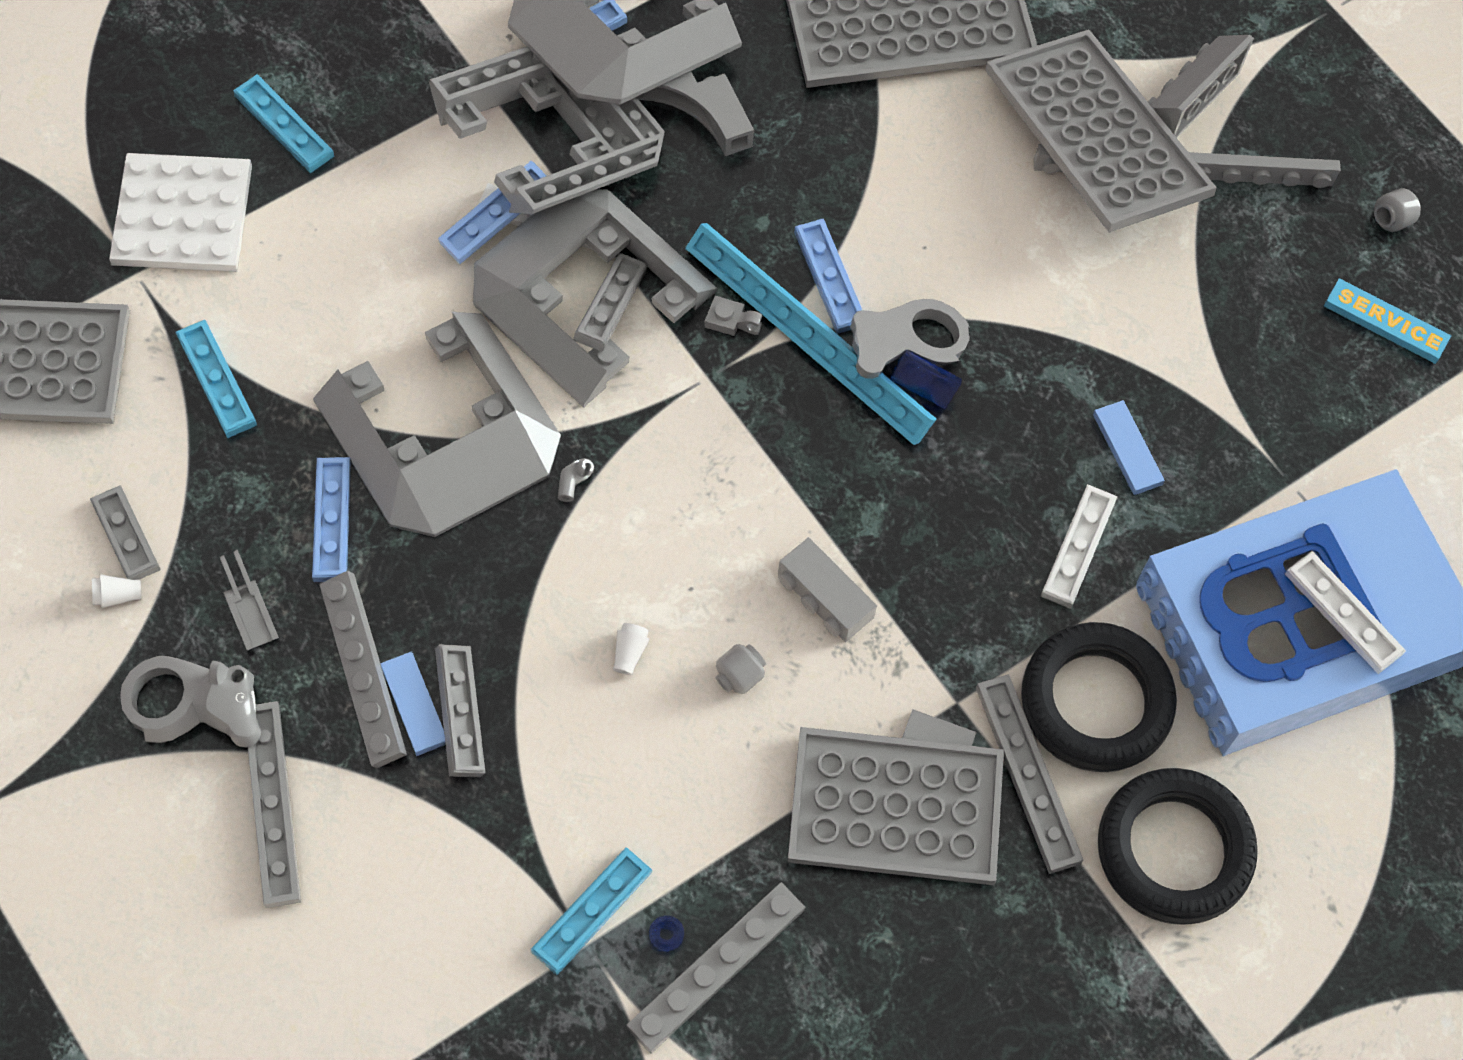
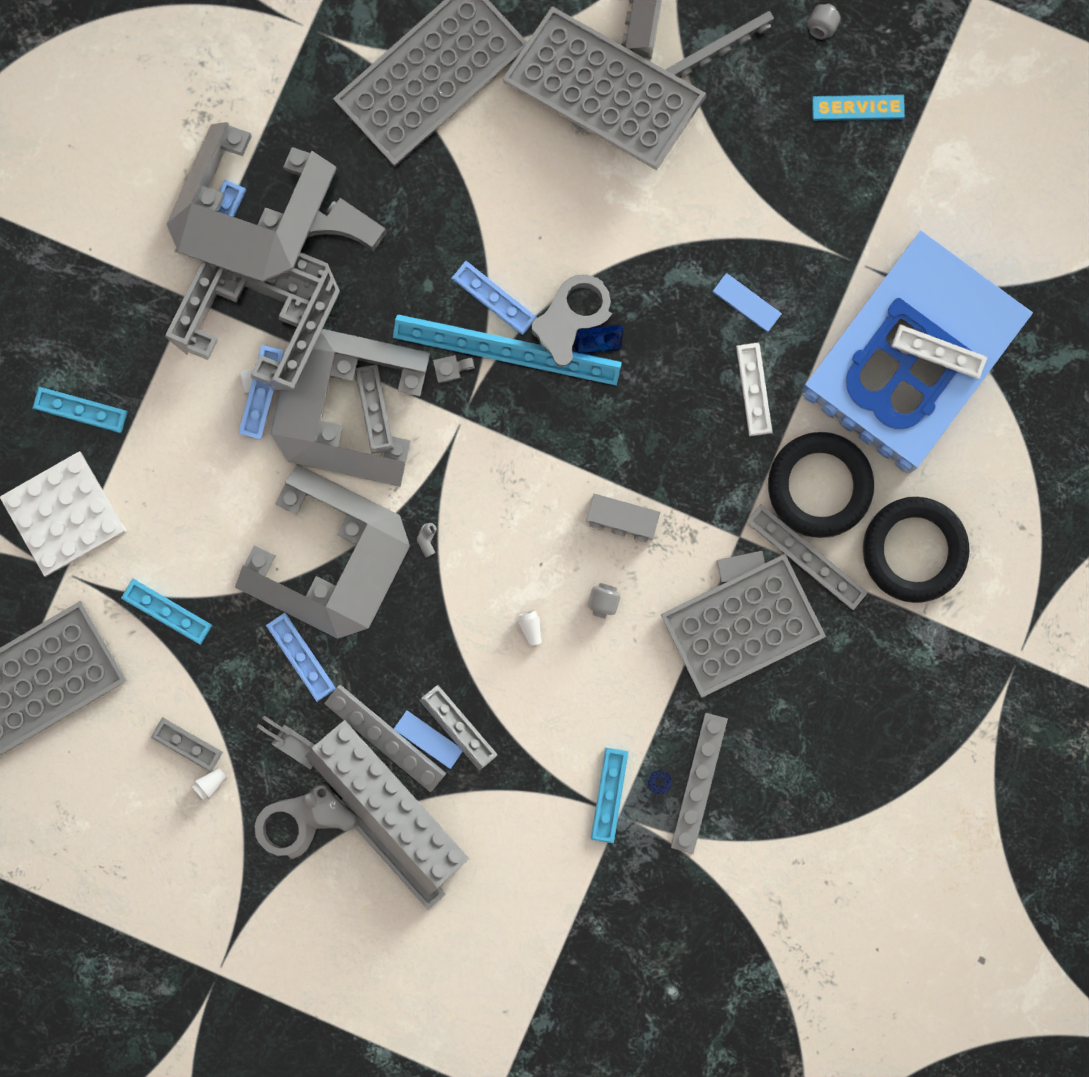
camera: 25 degrees left, 20 degrees up
none -> light grey brick [305,720,469,895]

